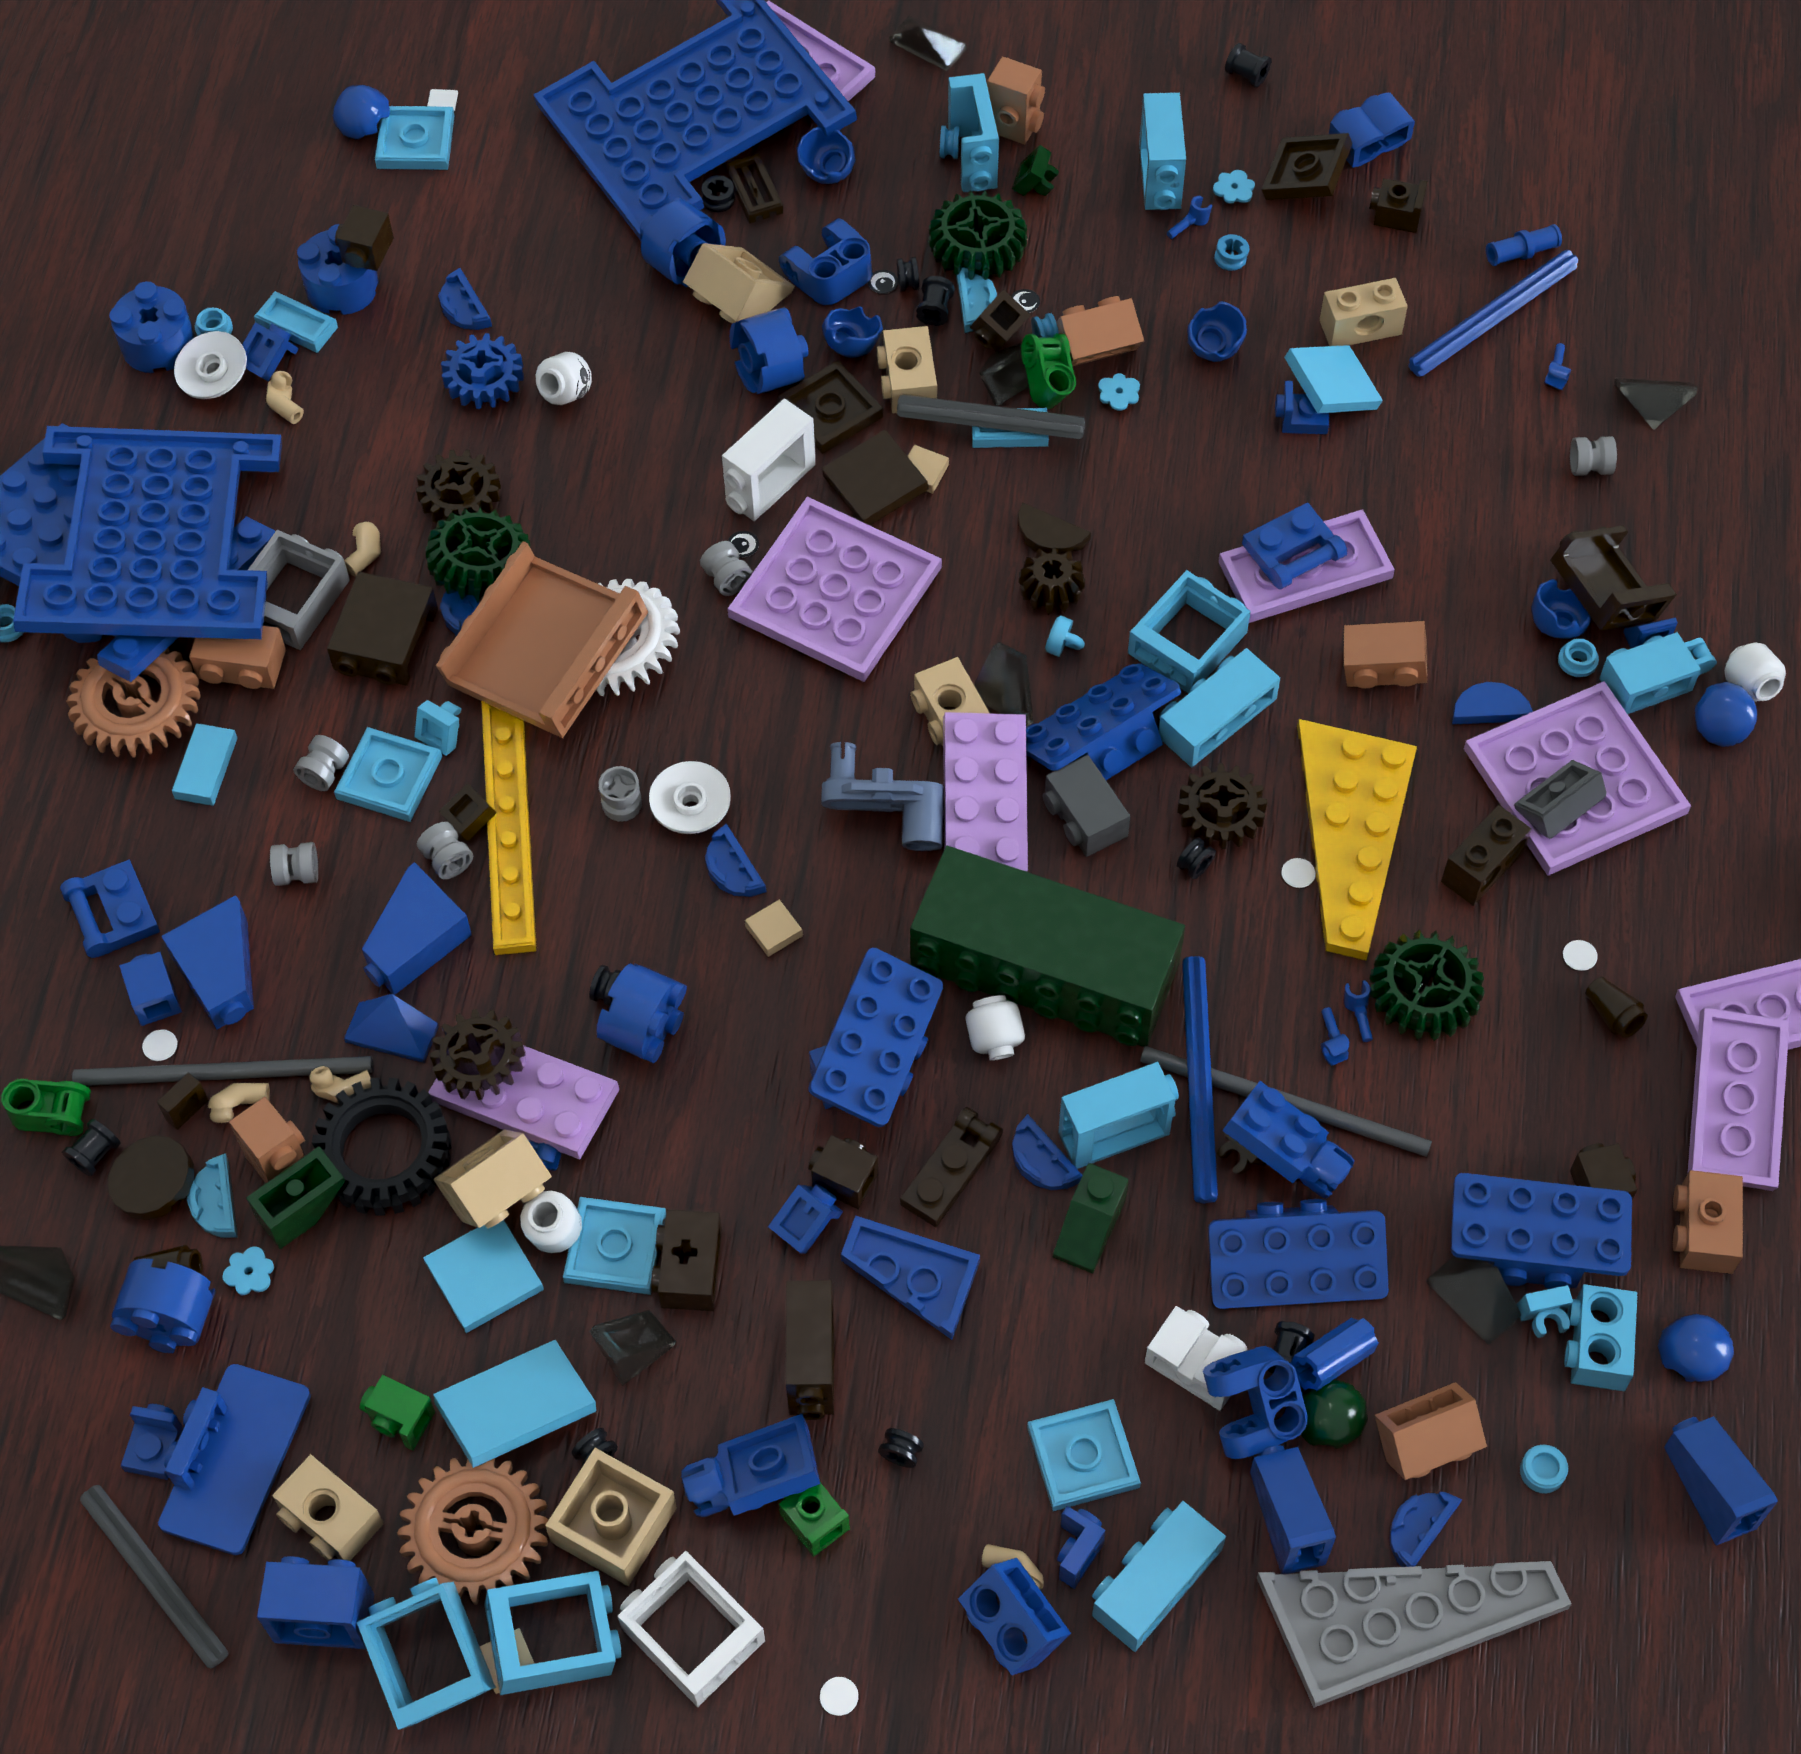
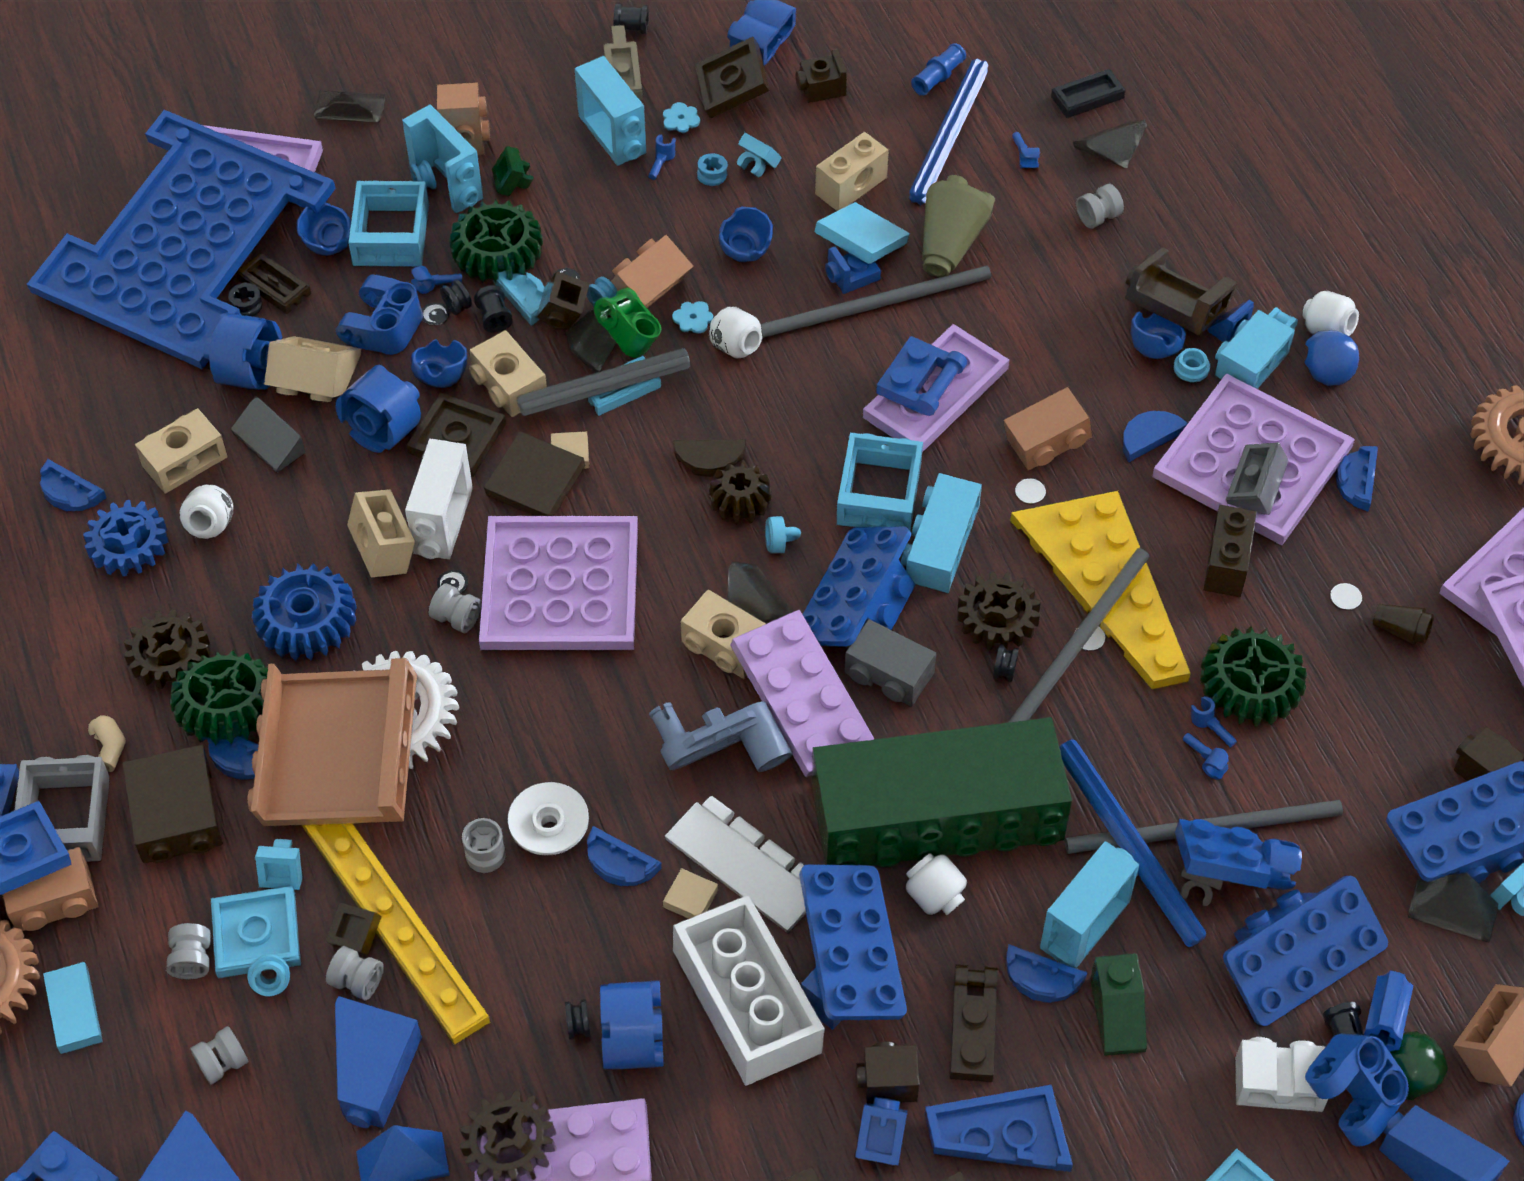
camera: 30 degrees left, 5 degrees down
none -> tan brick [135,408,227,494]
none -> dark grey slope [231,397,306,473]
none -> medium azure plate [247,955,290,996]
none -> blue gear [252,563,357,662]
none -> tan brick [347,489,415,578]
none -> medium azure window [348,181,429,266]
none -> blue hand [411,266,462,294]
none -> dark tan hinge [604,25,643,100]
none -> white windscreen [665,796,806,933]
none -> white brick [673,895,824,1086]
none -> white head [709,307,762,358]
none -> medium azure tile [737,133,782,178]
none -> dark grey piece [761,265,991,338]
none -> olive cone [922,175,995,277]
none -> dark grey piece [1007,548,1150,723]
none -> white sticker [1015,479,1046,503]
none -> black tile [1051,69,1126,118]
none -> blue tile [1335,446,1378,512]

